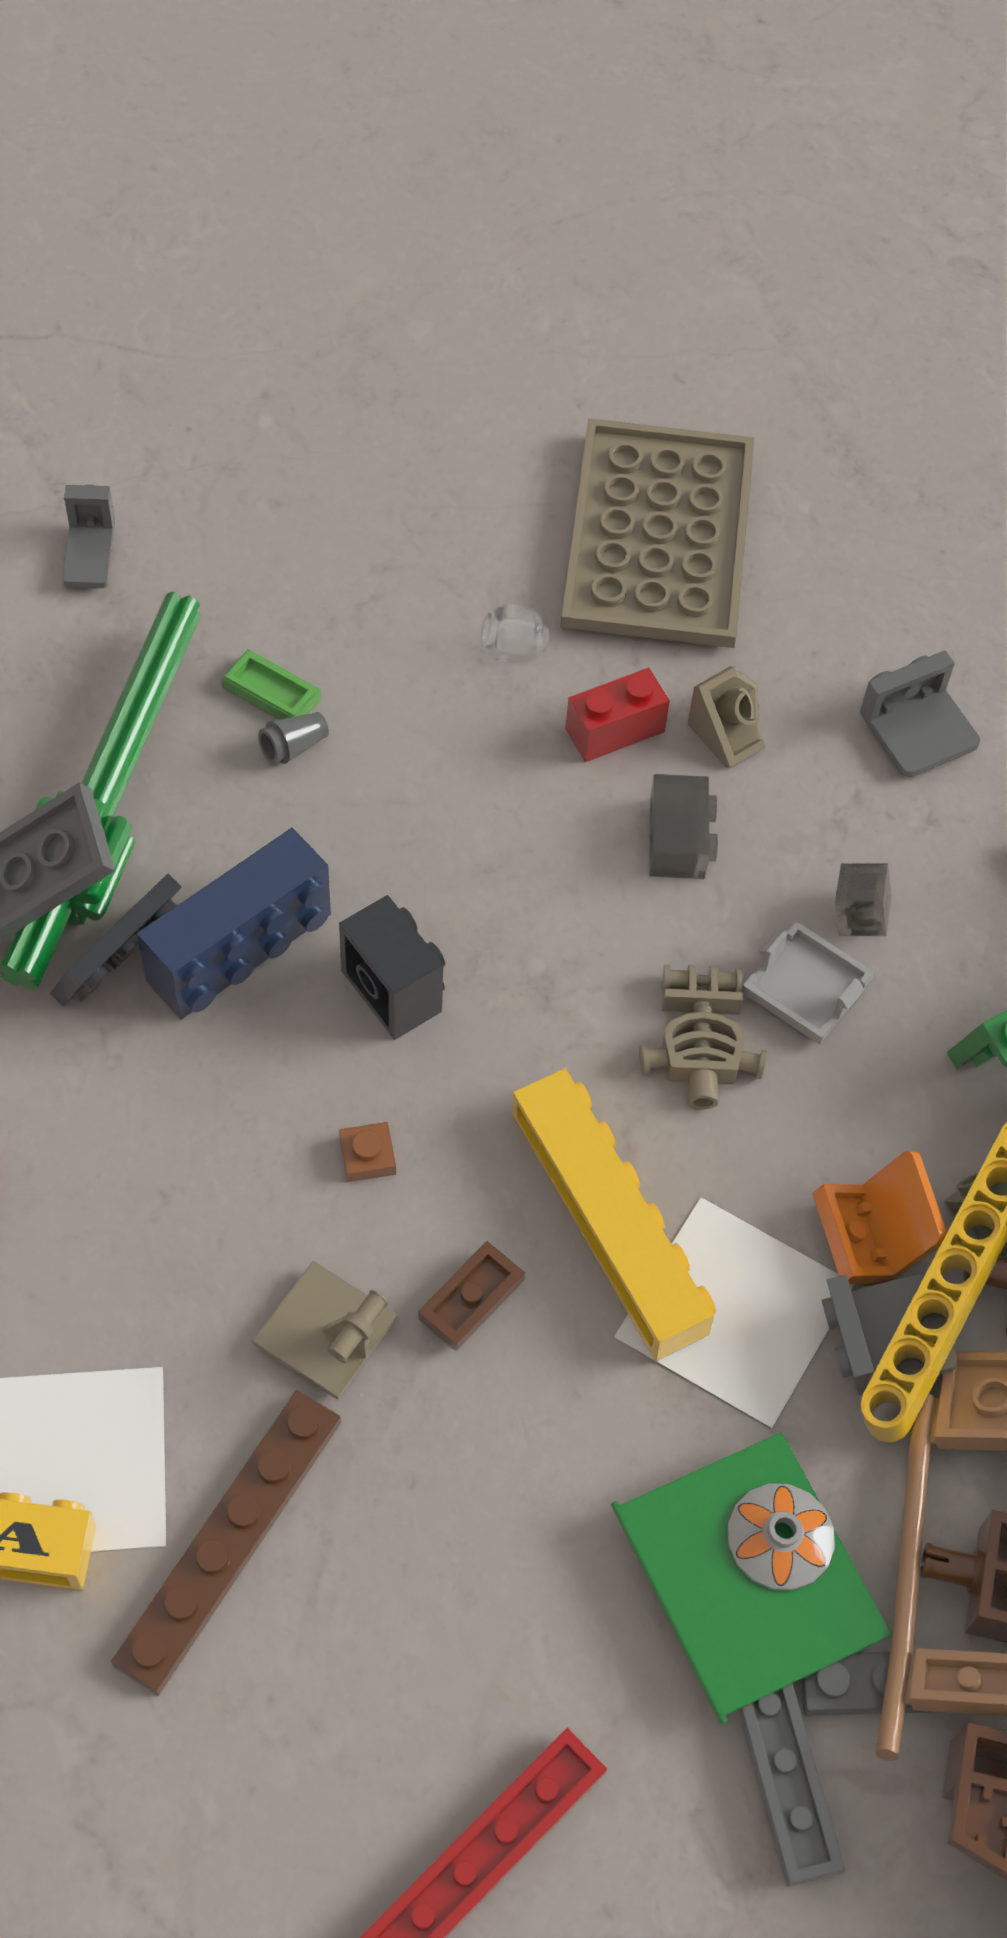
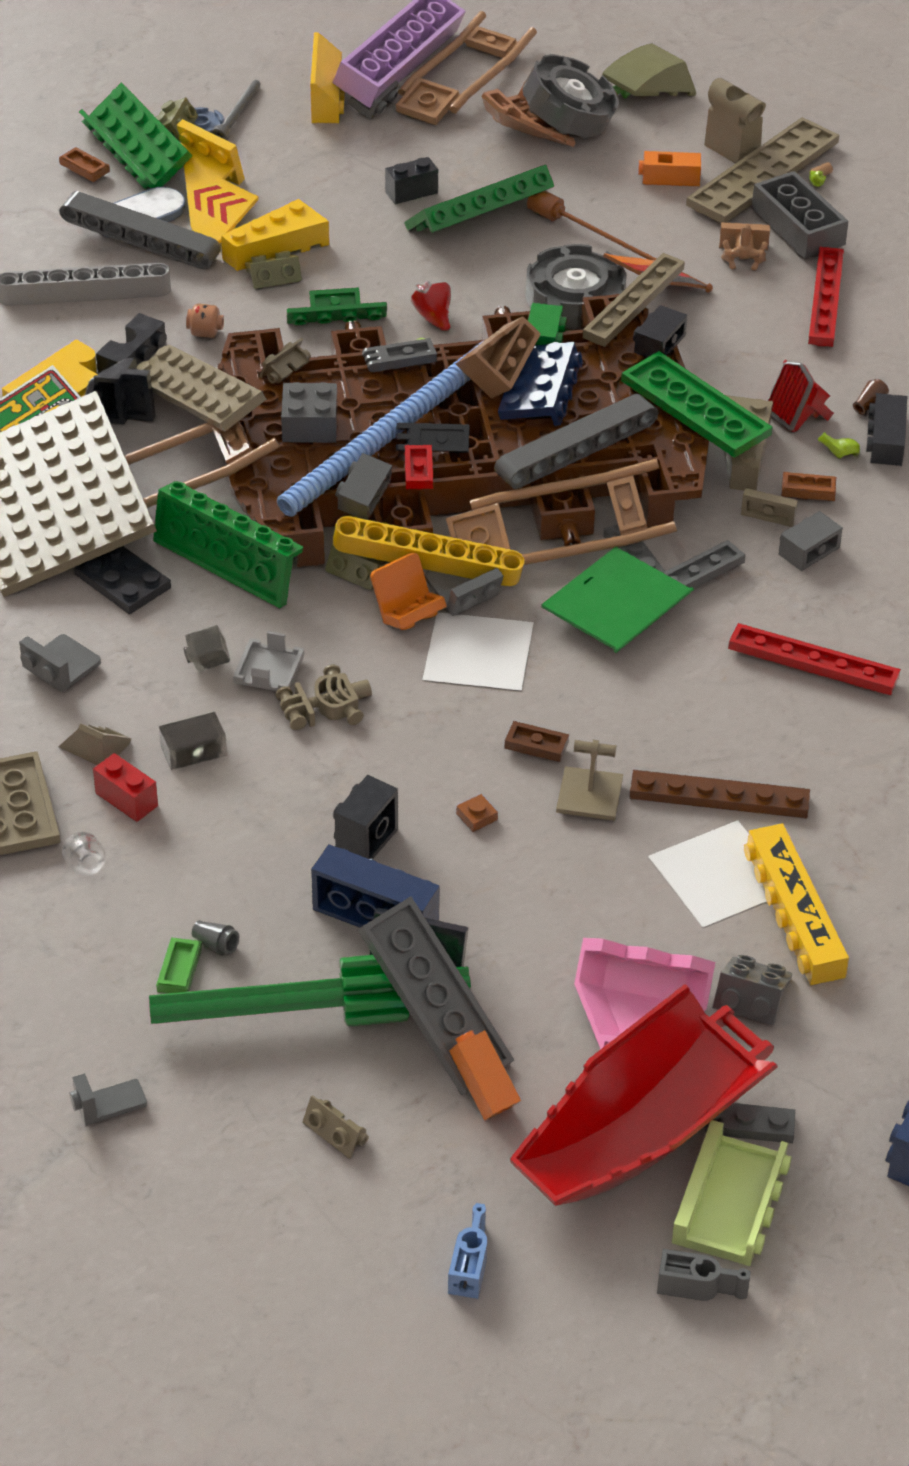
camera: 110 degrees left, 15 degrees down
yellow brick [512,1068,716,1361] -> none
light grey dish [727,1483,835,1591] -> none

